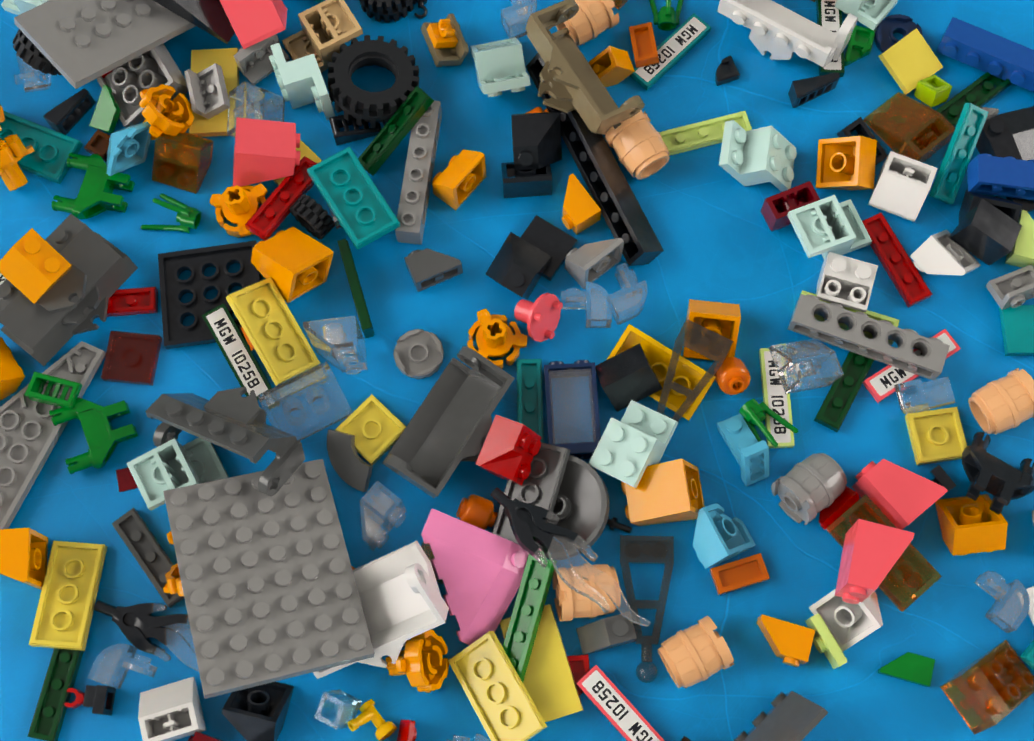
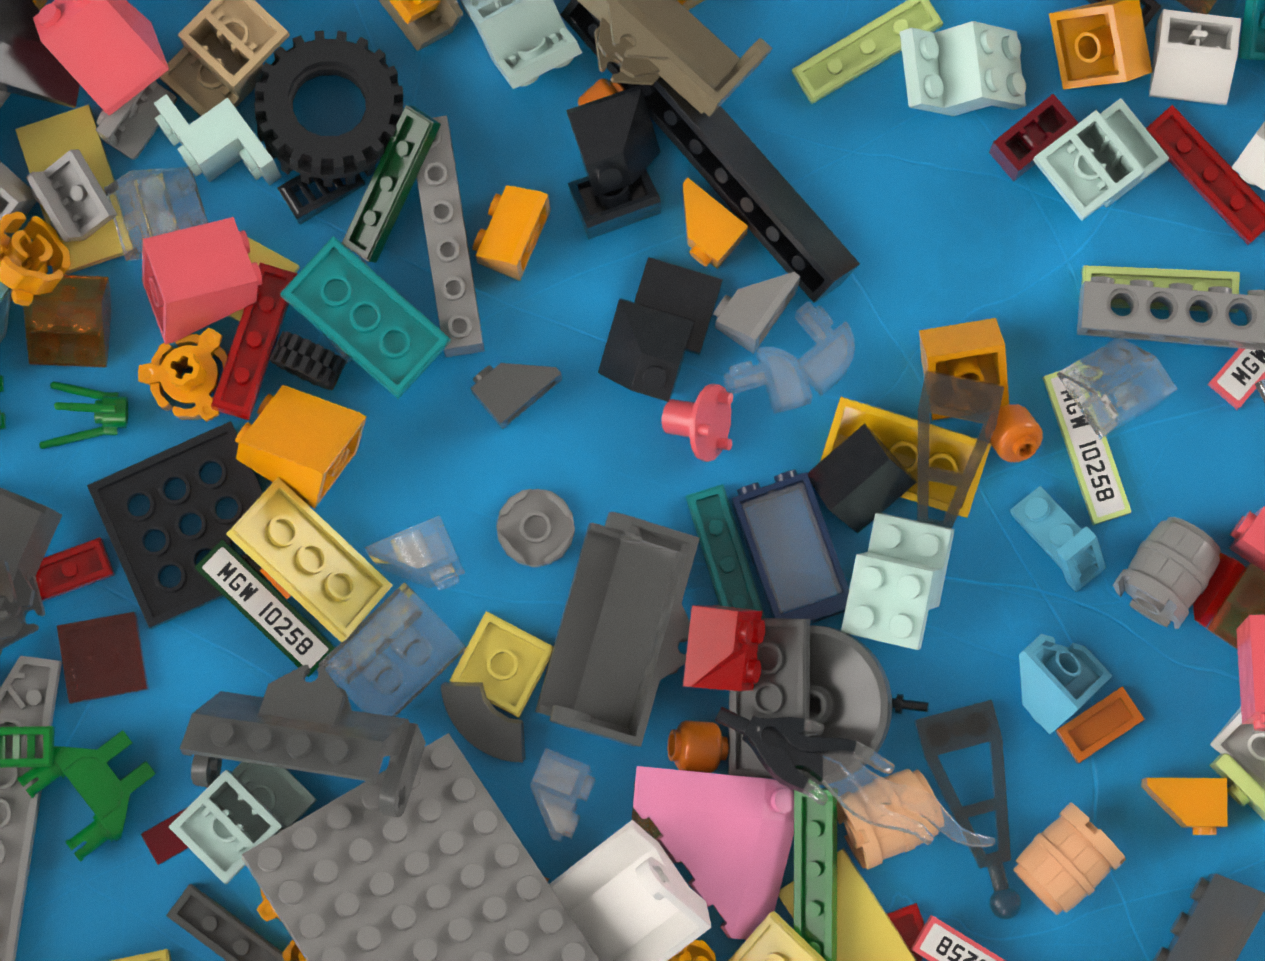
camera: 15 degrees left, 10 degrees up
dark green tile [337,239,374,338] -> none
light orange piece [467,309,528,369] -> none
dark grey slope [576,612,637,655] -> none
light nougat piece [605,110,670,180] -> none
light orange slope [621,458,705,526] -> none
green plant [739,399,798,447] -> none
dark green tile [814,351,874,432] -> none
white slope [816,252,878,312] -> none

